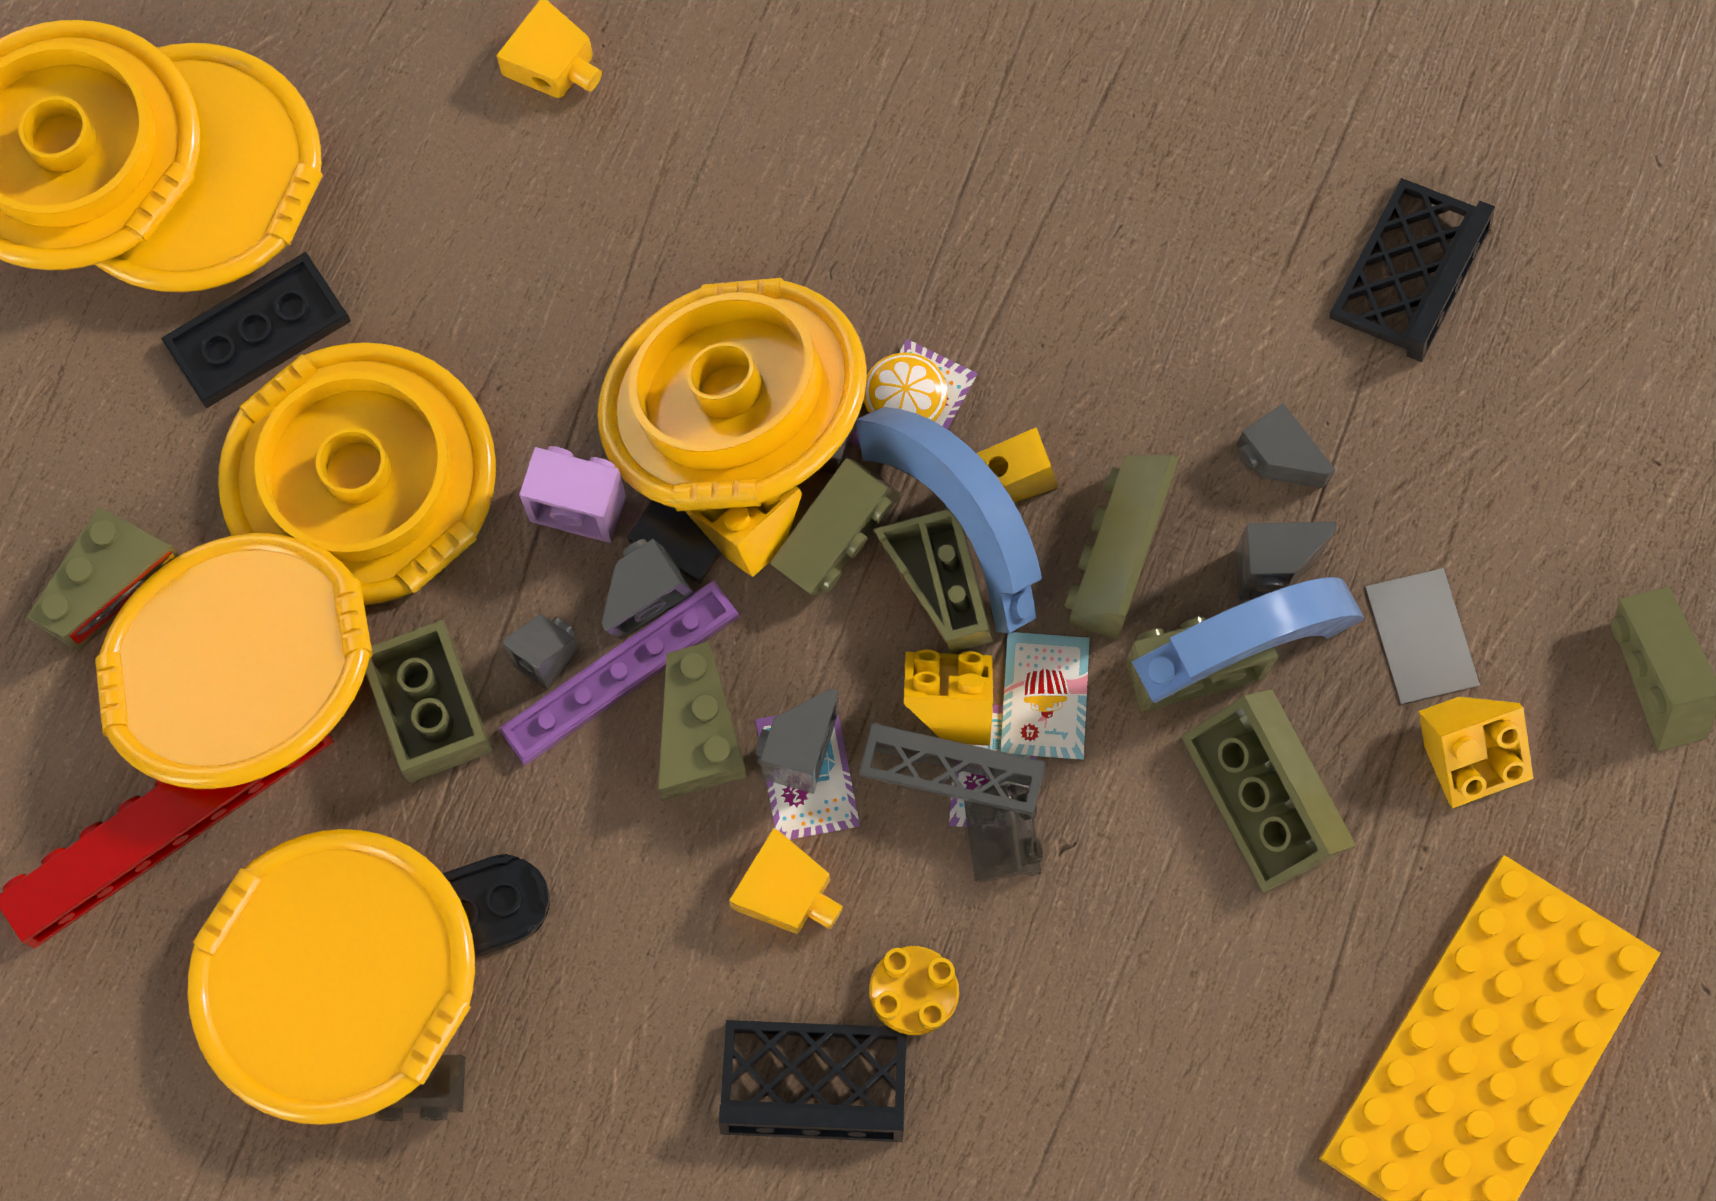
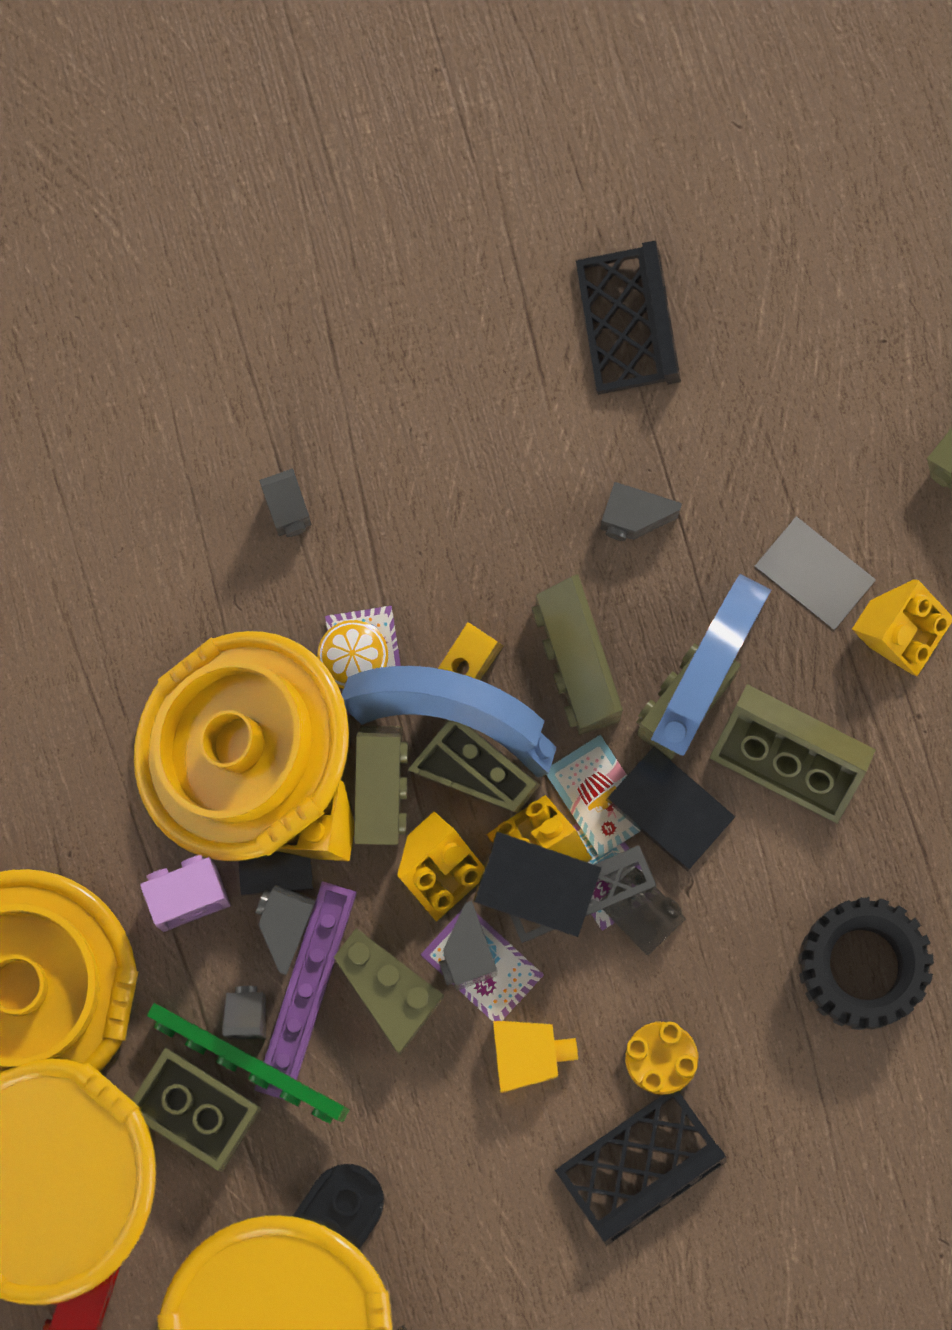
camera: 35 degrees left, 5 degrees up
dark grey slope [1235,522,1336,600] -> none
none -> green plate [147,1003,350,1124]
none -> dark grey slope [259,468,312,537]
none -> yellow slope [397,811,484,922]
none -> black tile [473,832,602,937]
none -> black tile [606,746,735,872]
none -> black tyre [798,897,934,1030]

